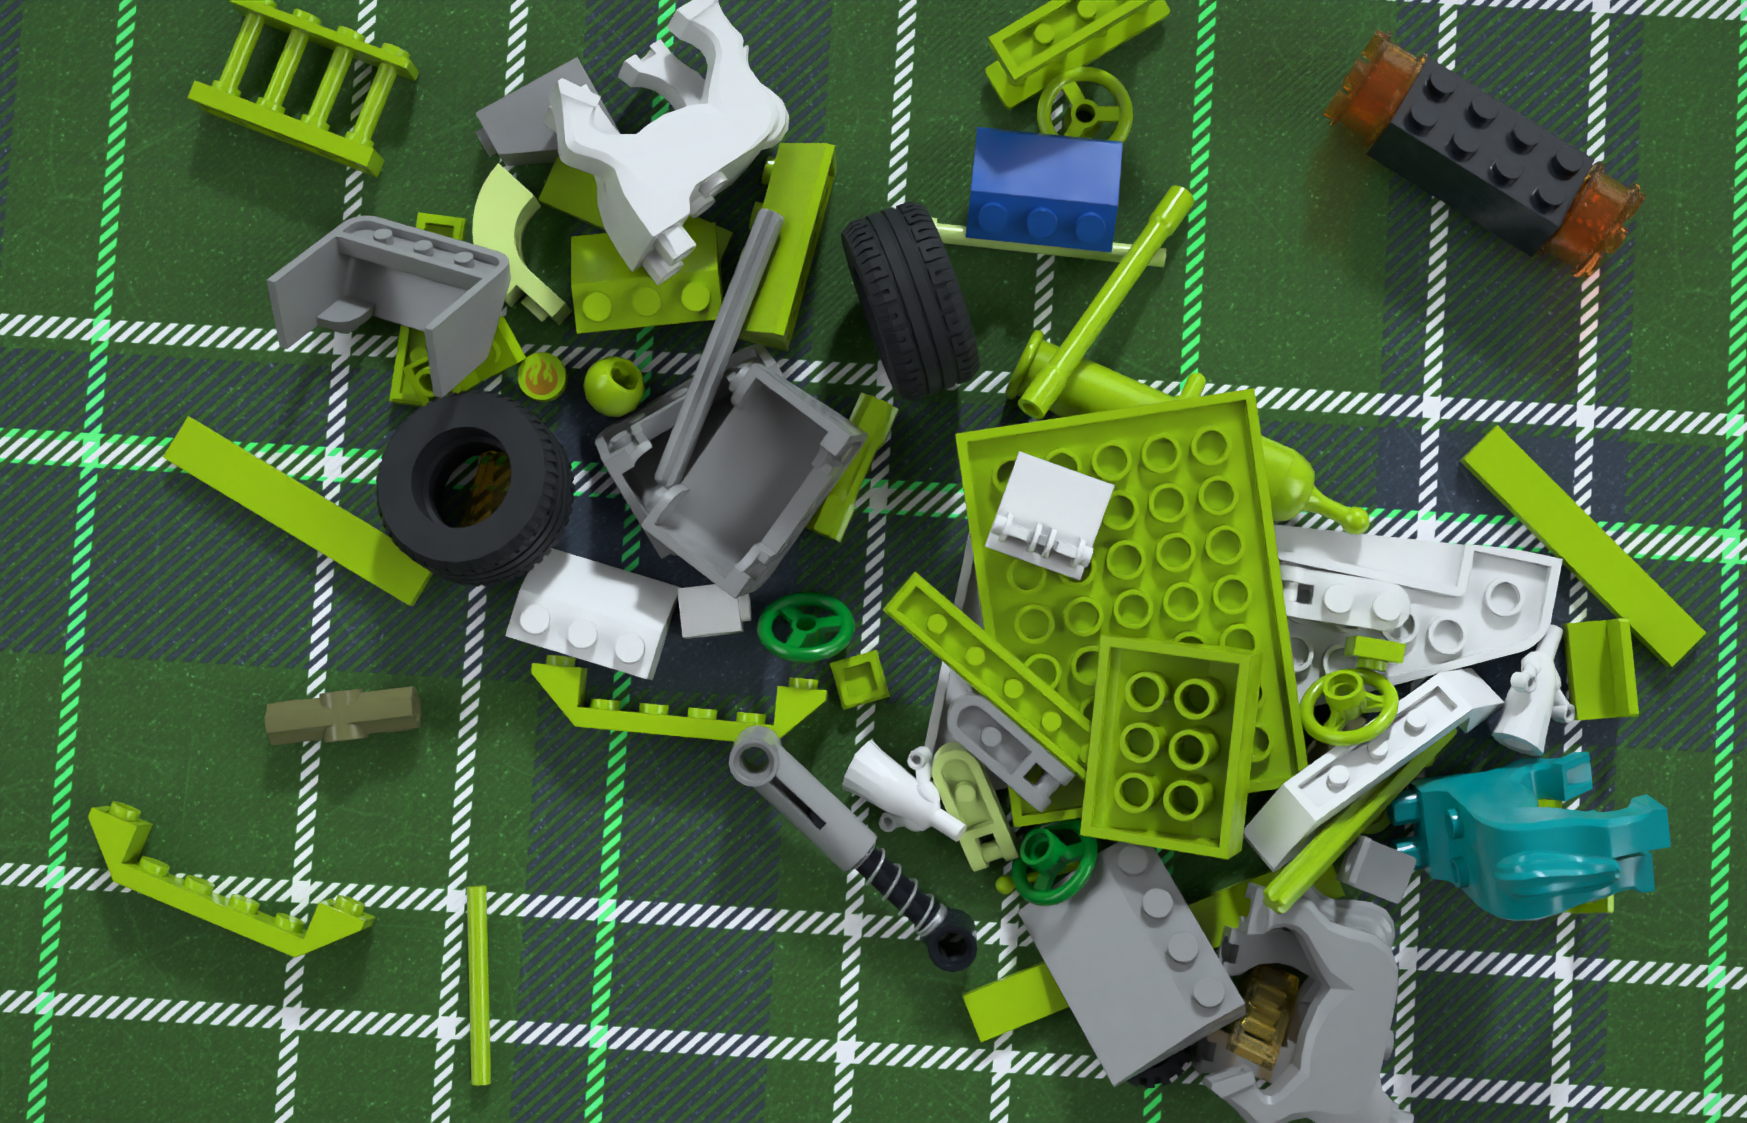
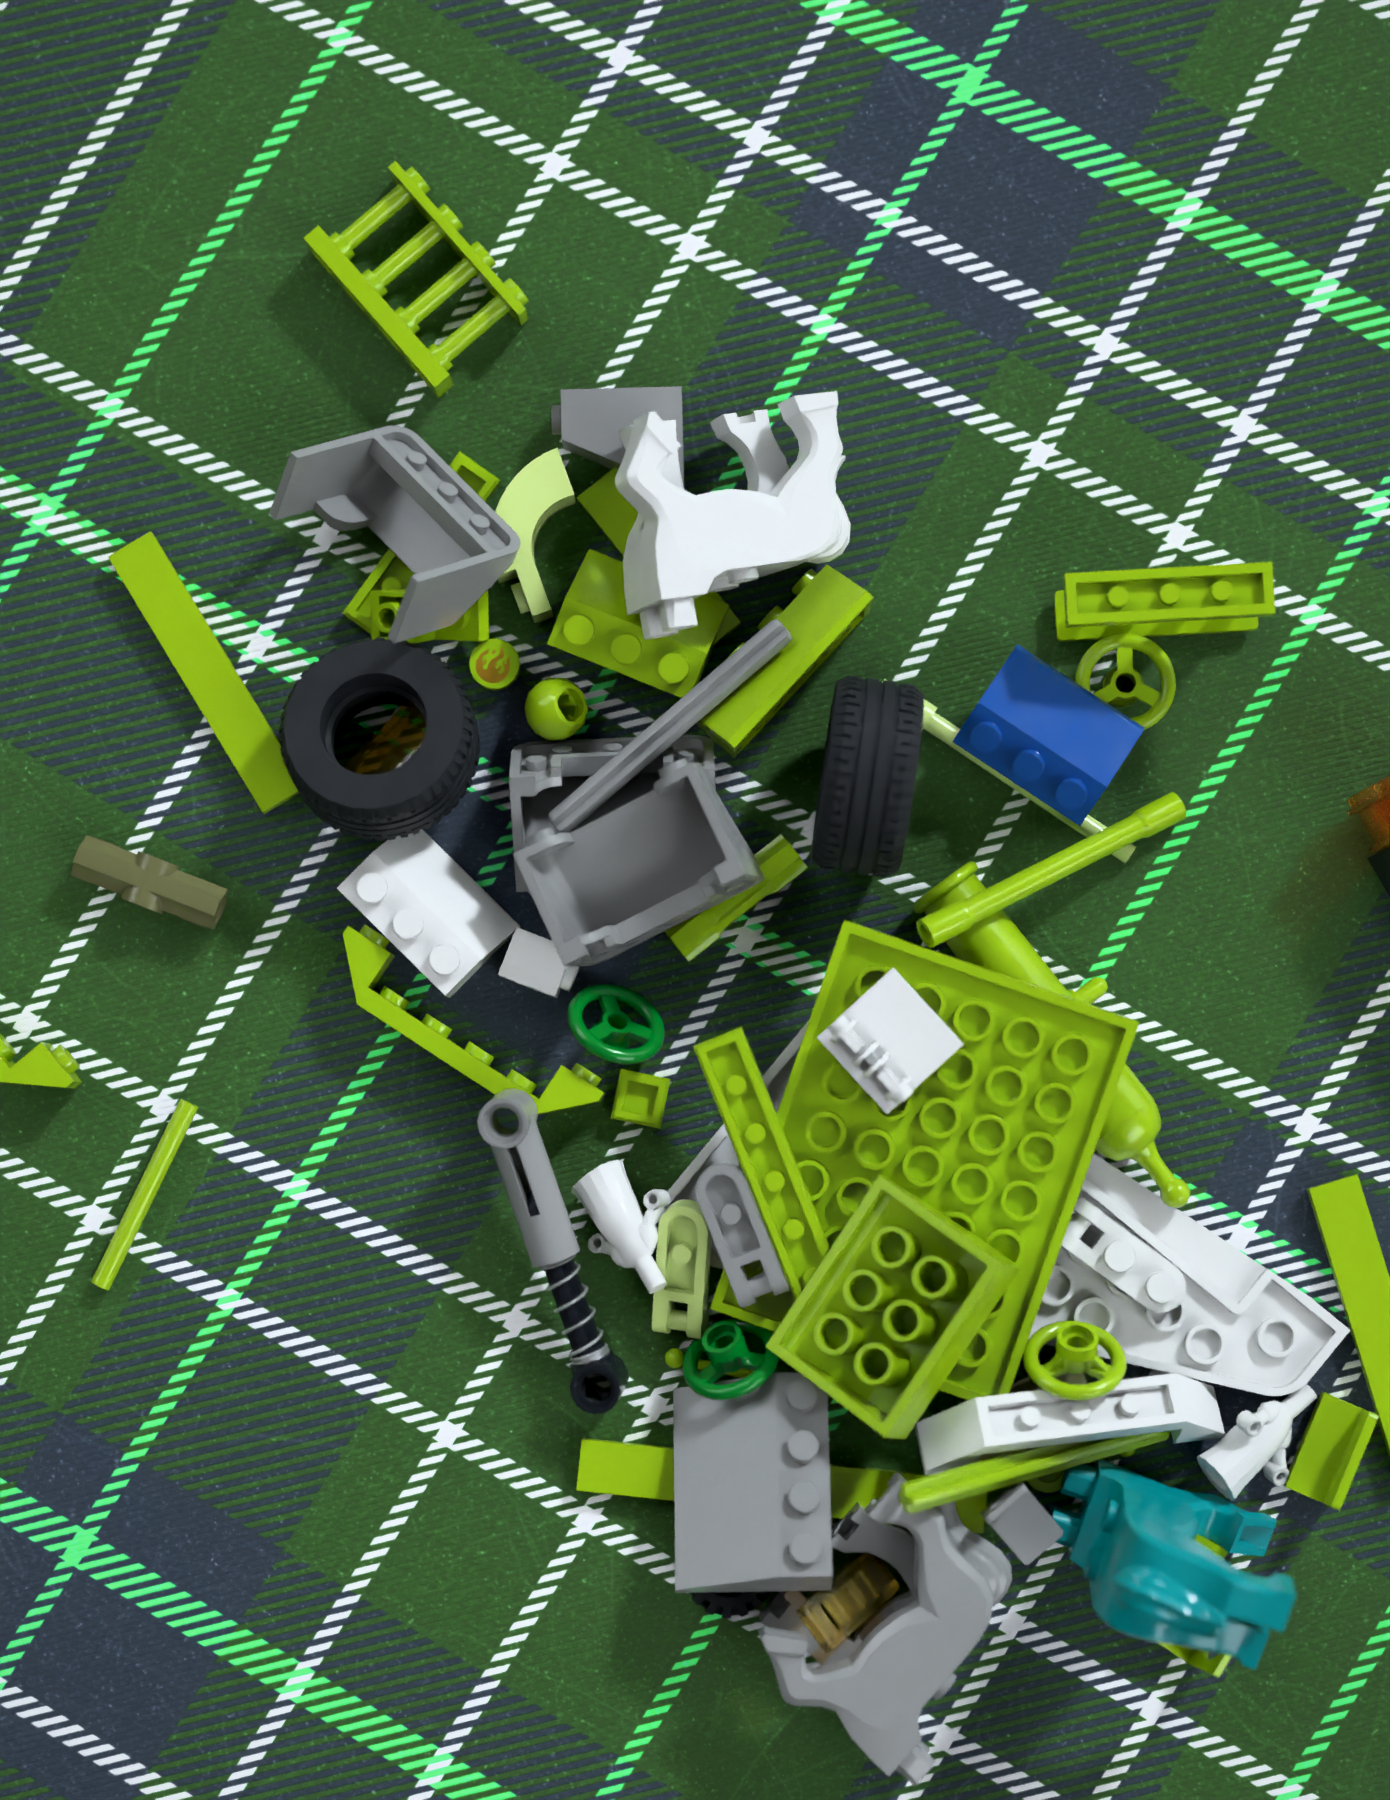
camera: 30 degrees right, 0 degrees up
lime plate [1343,635,1406,672] -> none

